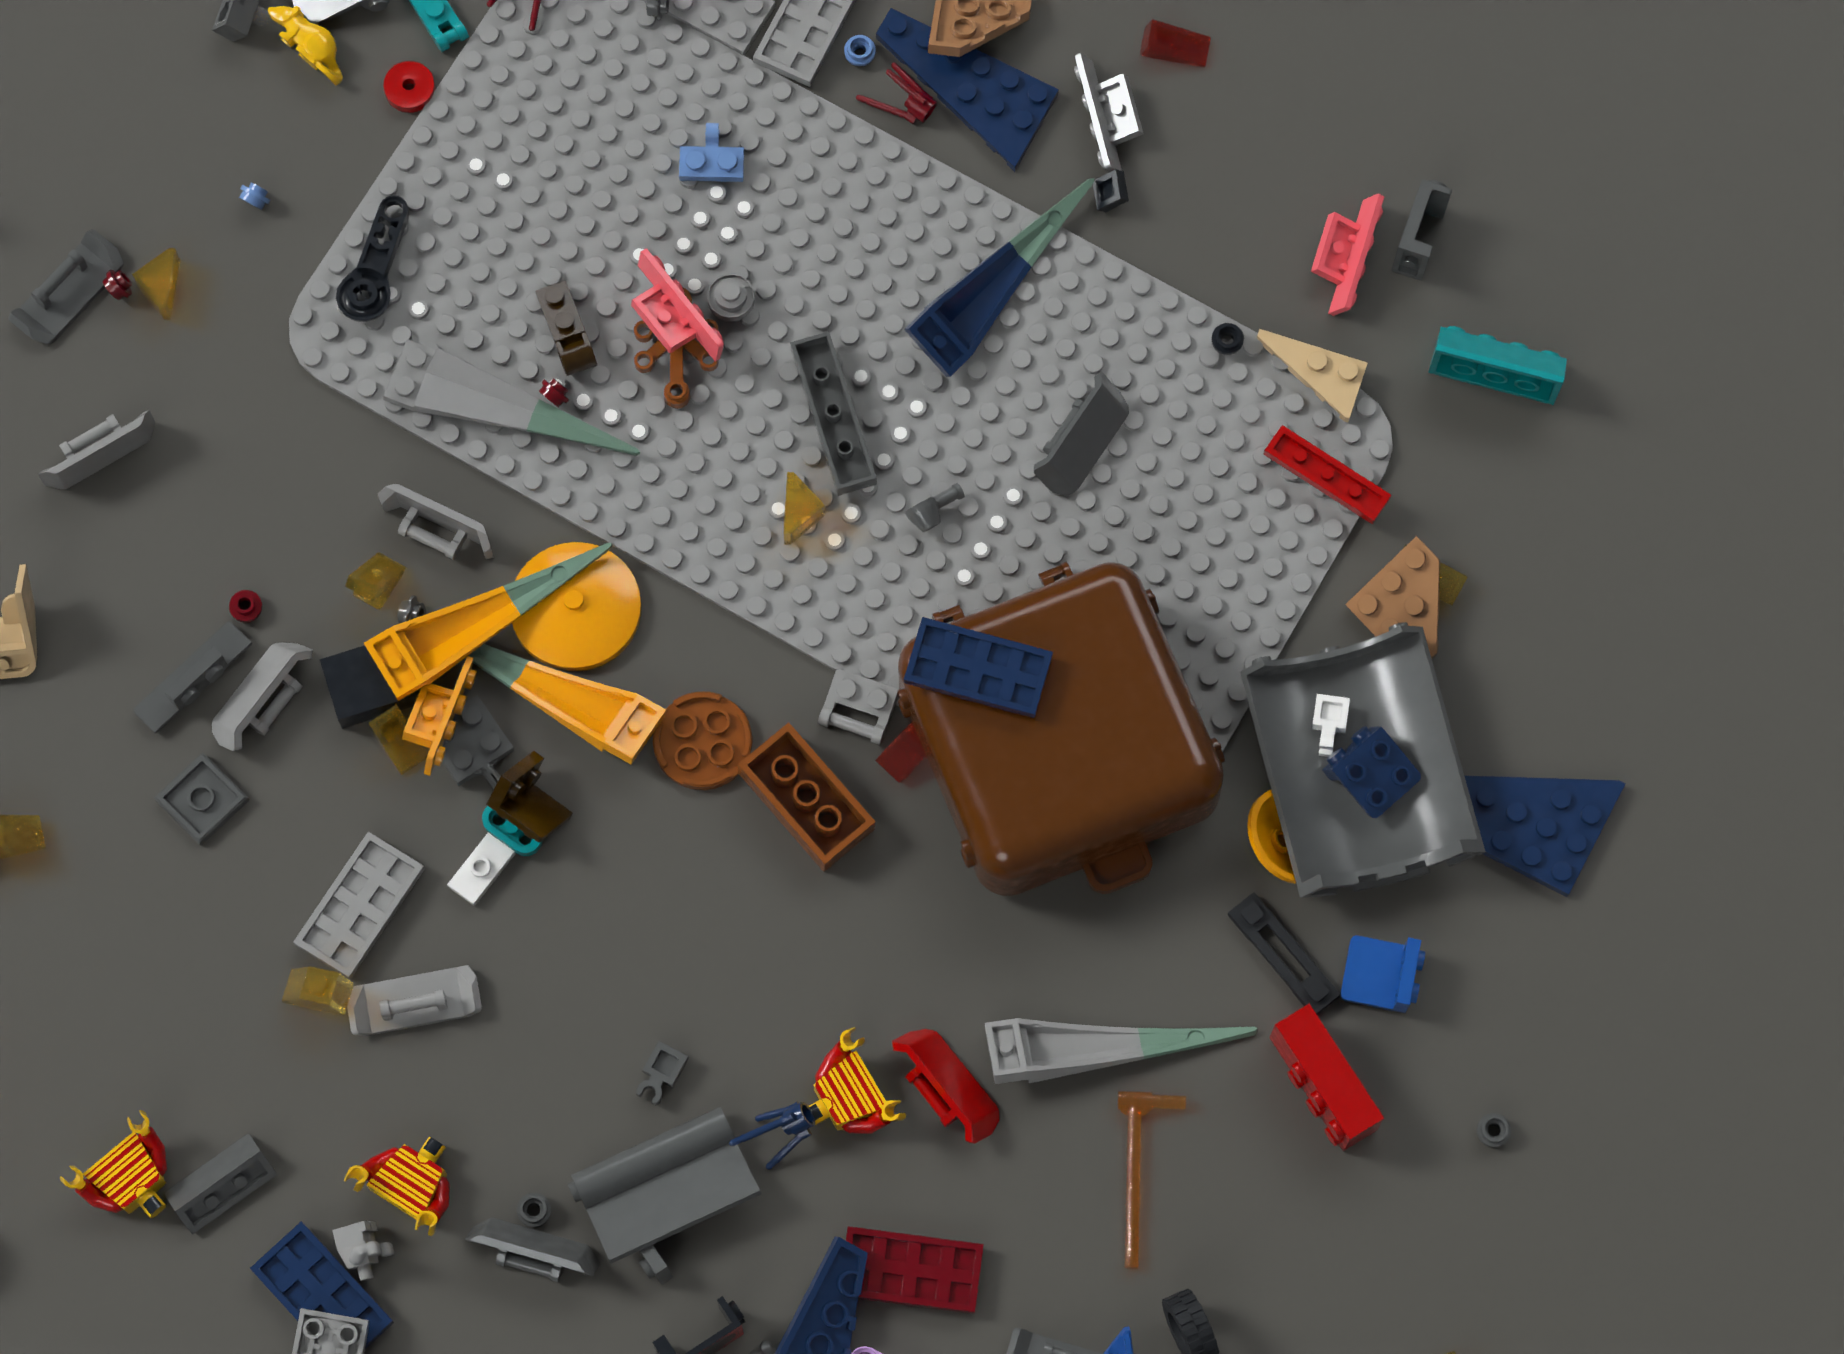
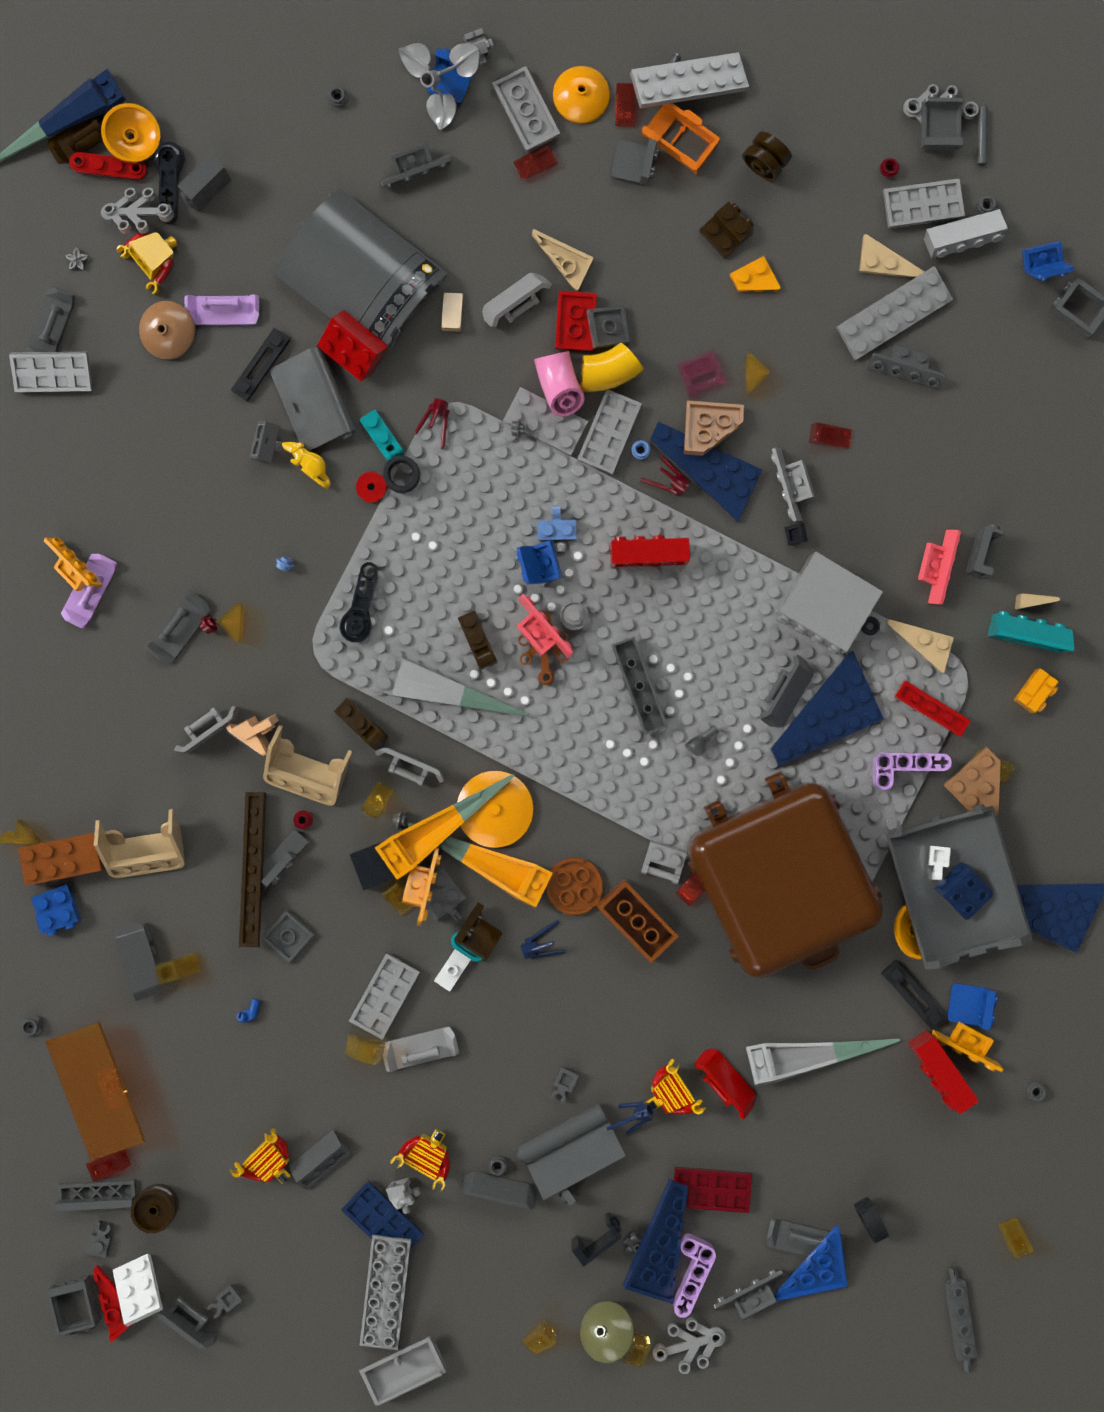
camera: 10 degrees left, 15 degrees up
light grey piece [212,642,312,751] -> none
dark red plate [539,378,569,408] -> none
clear yellow slope [784,472,825,545] -> none
dark blue plate [904,178,1095,377] -> none
dark blue plate [904,617,1053,718] -> none
clear orange bar [1117,1091,1186,1269] -> none
none -> light nougat piece [224,714,279,756]
none -> blue arm [237,998,261,1023]
none -> dark brown plate [239,792,266,948]
none -> tan windscreen [263,725,352,806]
none -> dark brown plate [334,698,389,751]
none -> black tyre [383,455,420,493]
none -> blue bracket [516,540,563,585]
none -> dark blue plant [521,920,565,959]
none -> red brick [610,535,690,568]
none -> dark blue wing [770,651,884,766]
none -> light grey brick [775,552,883,655]
none -> lavender beam [873,753,952,790]
none -> light orange bracket [932,1021,1004,1072]
none -> light orange brick [1014,669,1058,713]
none -> tan slope [1015,593,1060,609]

